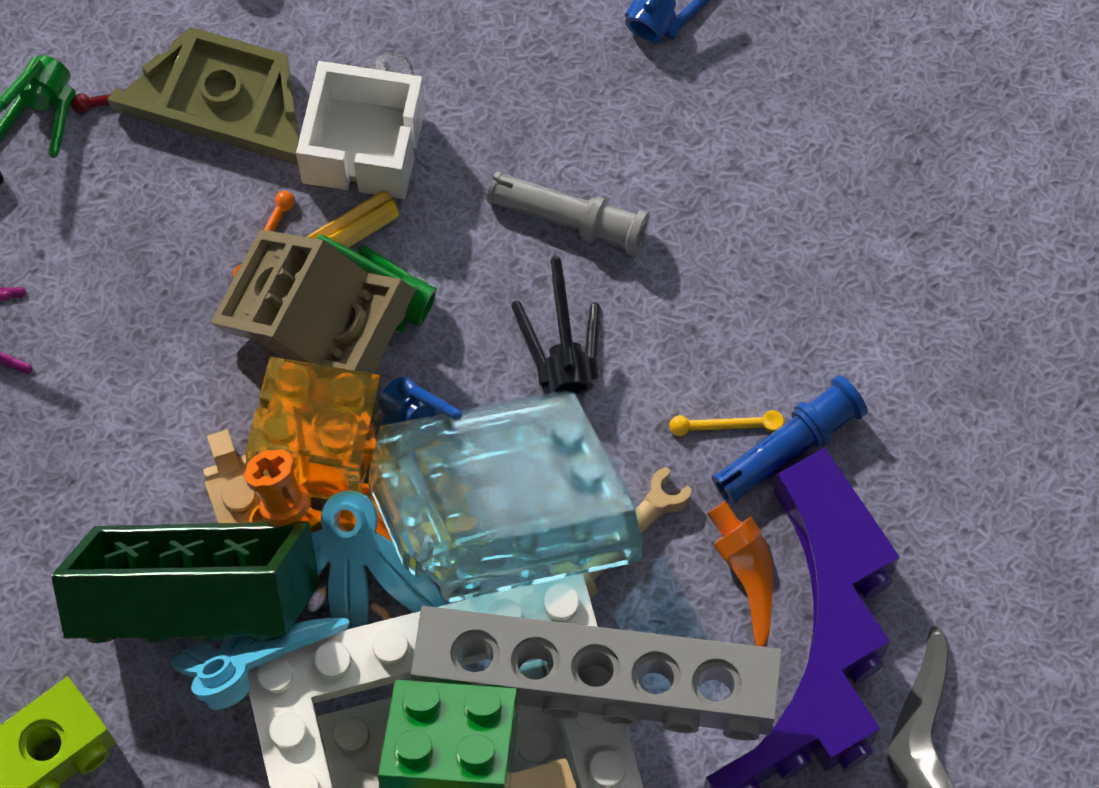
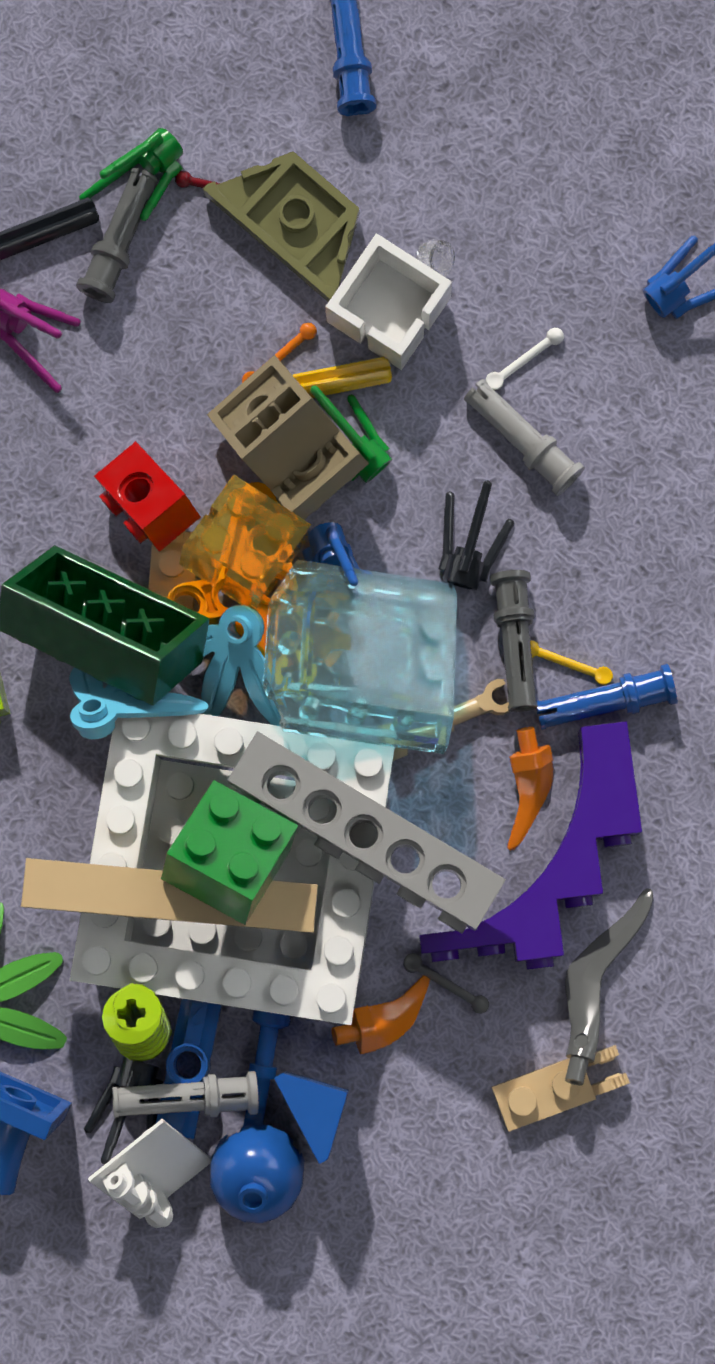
camera: 30 degrees right, 15 degrees up
orange bush [244,449,311,526] -> none
none -> dark grey pin [76,168,158,303]
none -> red brick [94,441,201,552]
none -> white hinge [486,328,564,391]
none -> dark grey pin [490,570,538,712]

